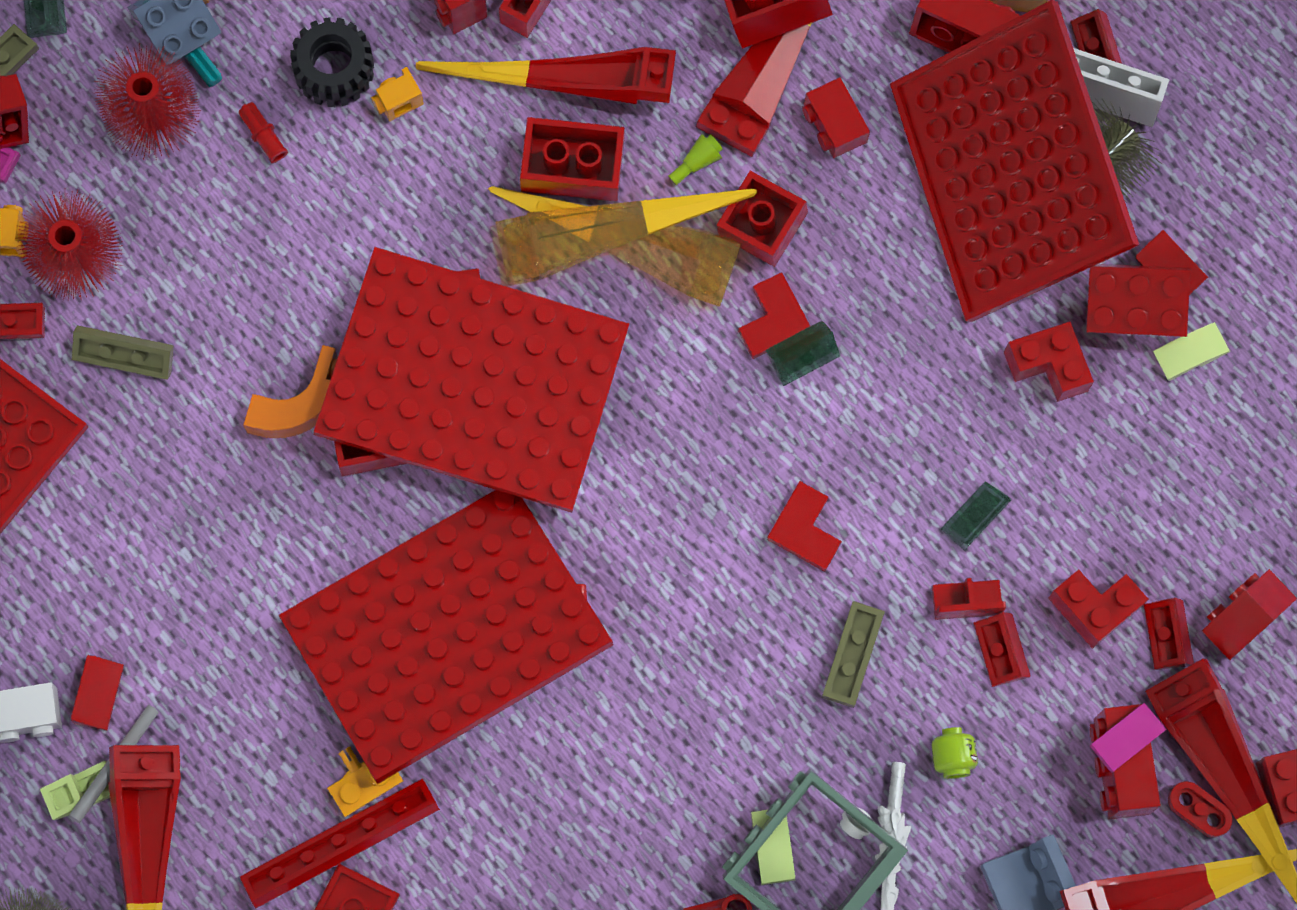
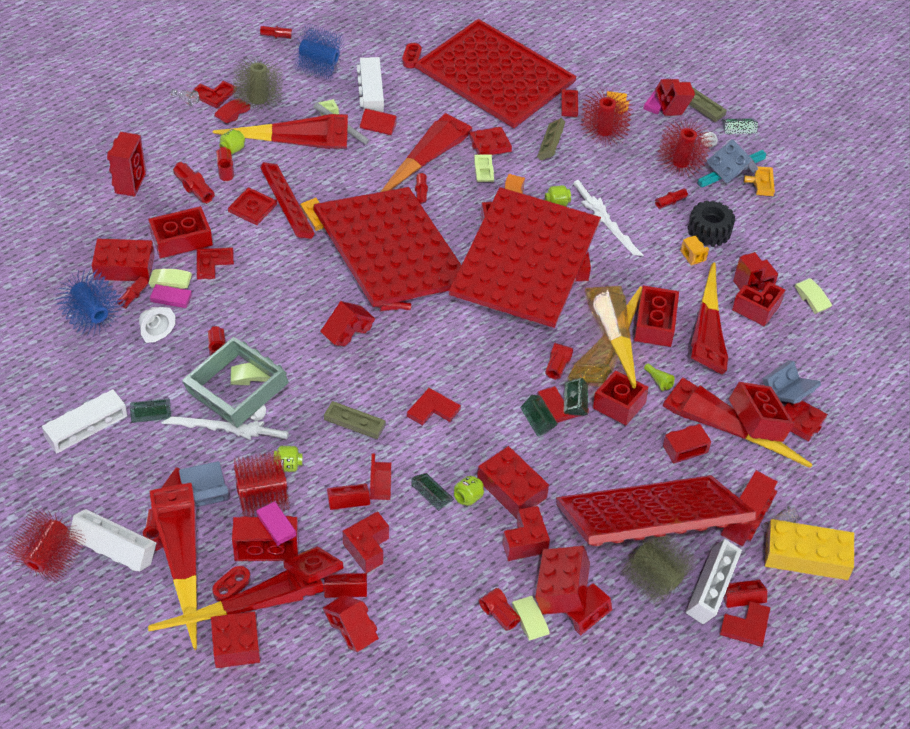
camera: 95 degrees right, 25 degrees down
none -> red piece [233,450,290,517]
none -> red tile [283,546,344,584]
none -> red brick [320,301,376,347]
none -> red plate [380,113,472,192]
none -> red axle [415,173,428,204]
none -> lime head [454,476,484,506]
none -> red plate [469,127,512,155]
none -> yellowish green slope [474,155,494,182]
none -> red brick [477,446,549,519]
none -> red piece [479,588,521,631]
none -> lime head [545,185,571,207]
none -> red piece [545,343,574,380]
none -> clear green slope [564,377,588,416]
none -> white sword [573,180,644,256]
none -> white plate [701,132,718,147]
none -> red tile [720,602,771,647]

